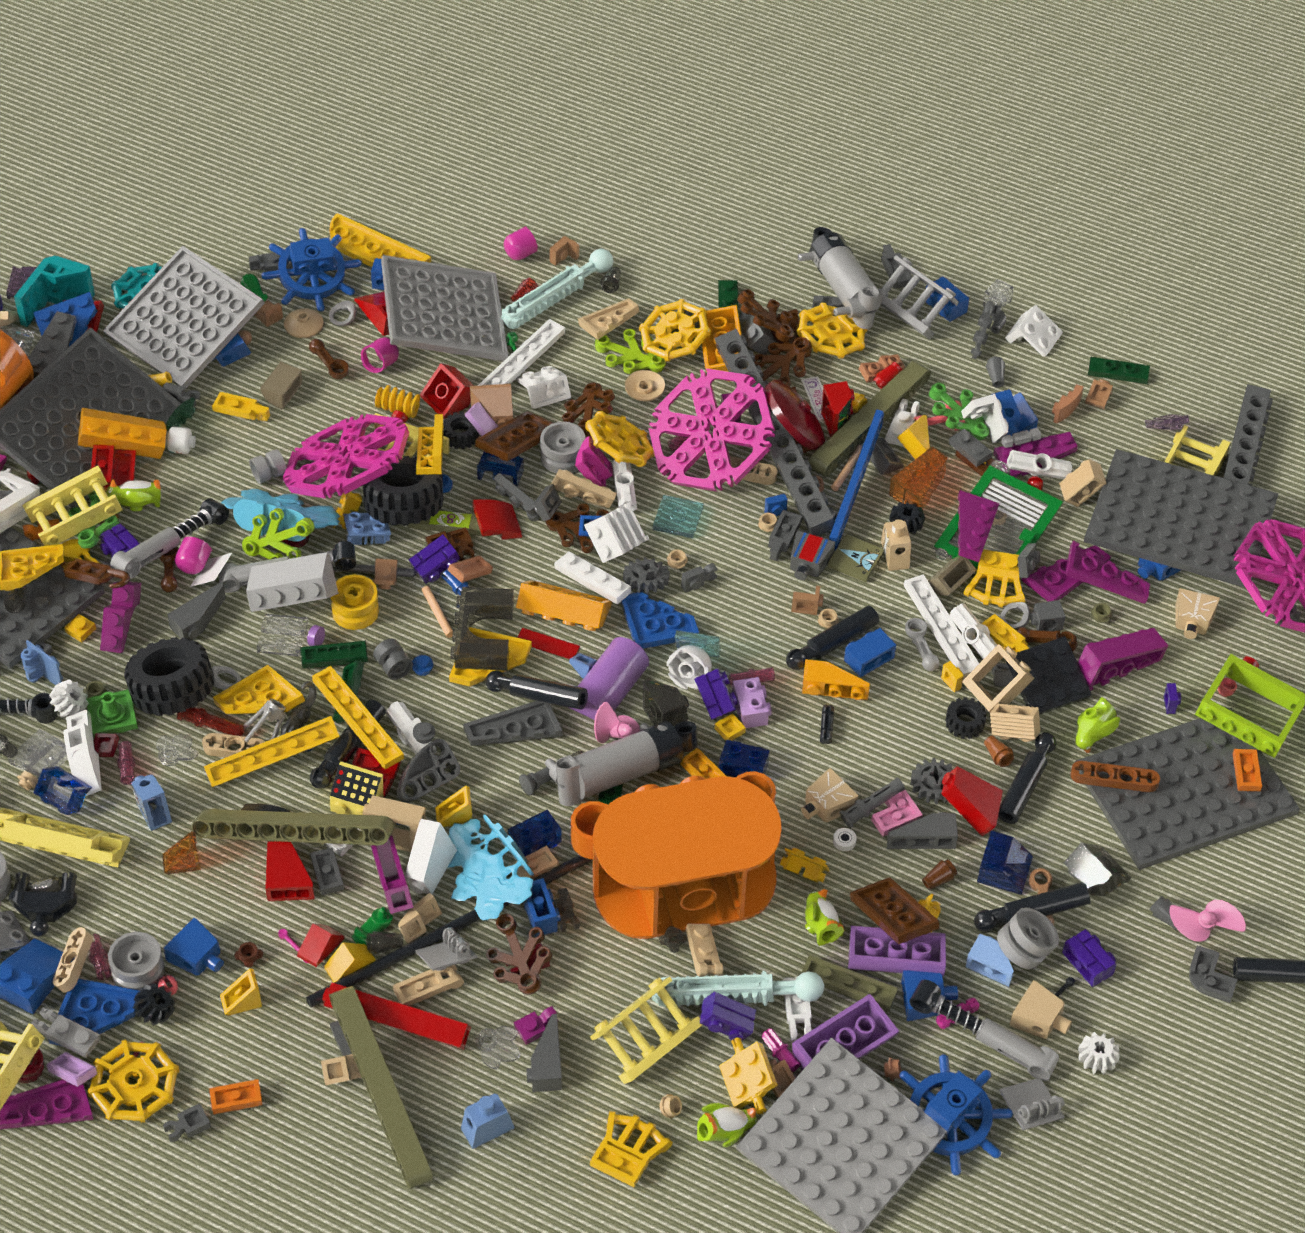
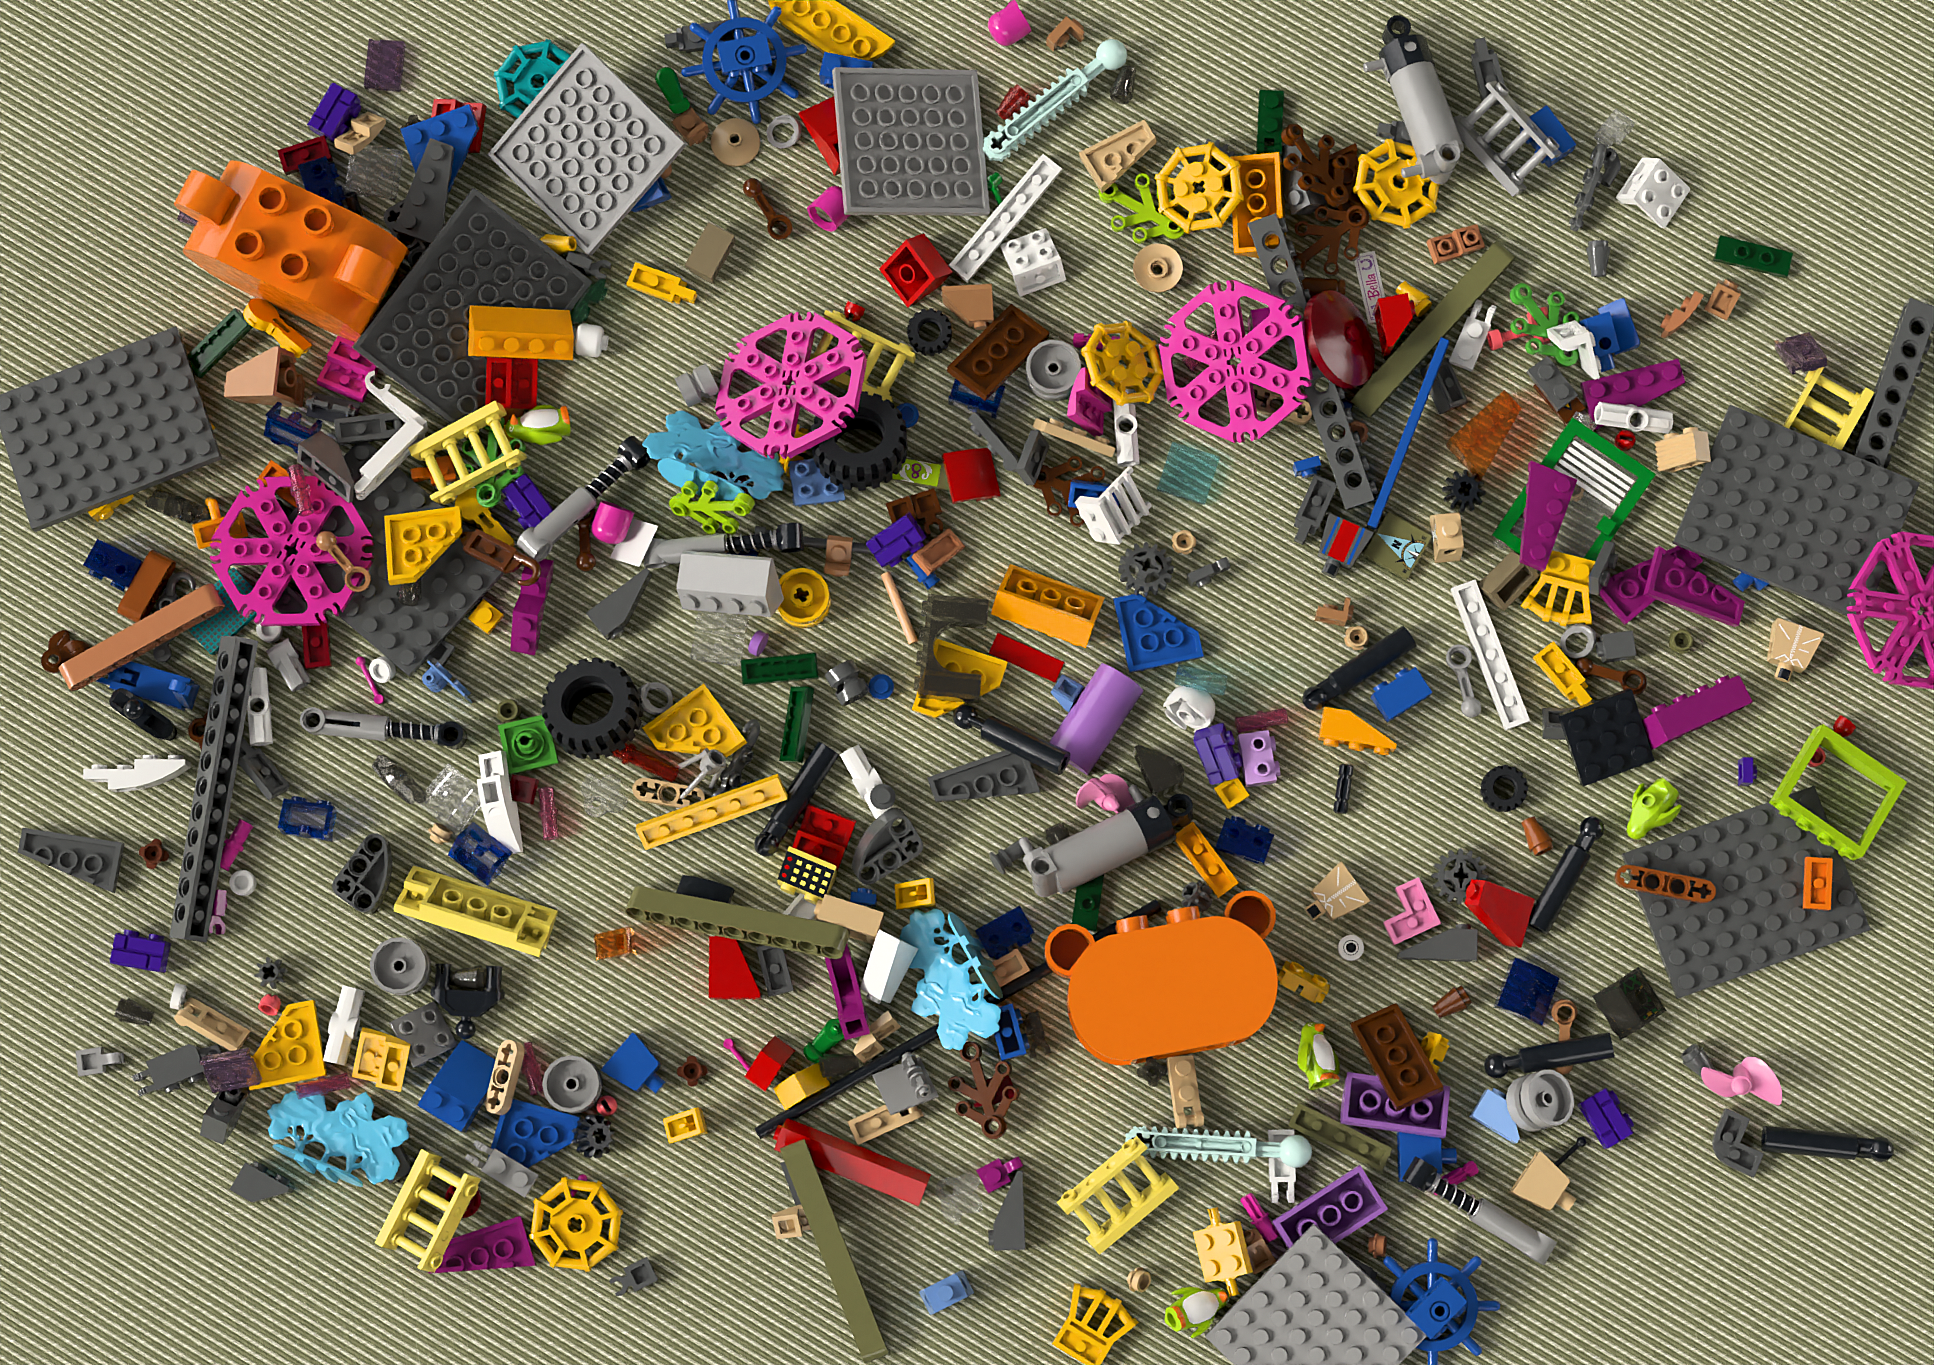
camera: 10 degrees right, 30 degrees up
teal bracket [14,255,95,327] -> none
lavender tile [47,1052,97,1087] -> none
white gear [49,679,89,717] -> none
medium blue torso [131,774,172,831] -> none
orange plate [209,1079,262,1115] -> none
yellow plate [312,666,404,769] -> none
yellow piece [375,385,420,418] -> none
yellow fence [416,414,444,475] -> none
lavender tile [465,402,498,436] -> none
white plate [554,551,632,604] -> none
reddish brown plant [562,383,615,437] -> none
dark purple brick [700,991,756,1041] -> none
tan plate [758,513,777,532] -> none
light nougat bar [831,445,863,491] -> none
dark grey pin [839,777,905,828] -> none
red cone [873,361,903,389] -> none
yellow slope [897,415,930,460] -> none
yellow plate [941,661,964,693] -> none
white piece [950,603,997,659] -> none
tan window [962,644,1034,712] -> none
tan brick [990,703,1040,742] -> none
light grey hinge [999,1078,1064,1131] -> none
light grey axle [1002,428,1041,448] -> none
white gear [1078,1032,1120,1075] -> none

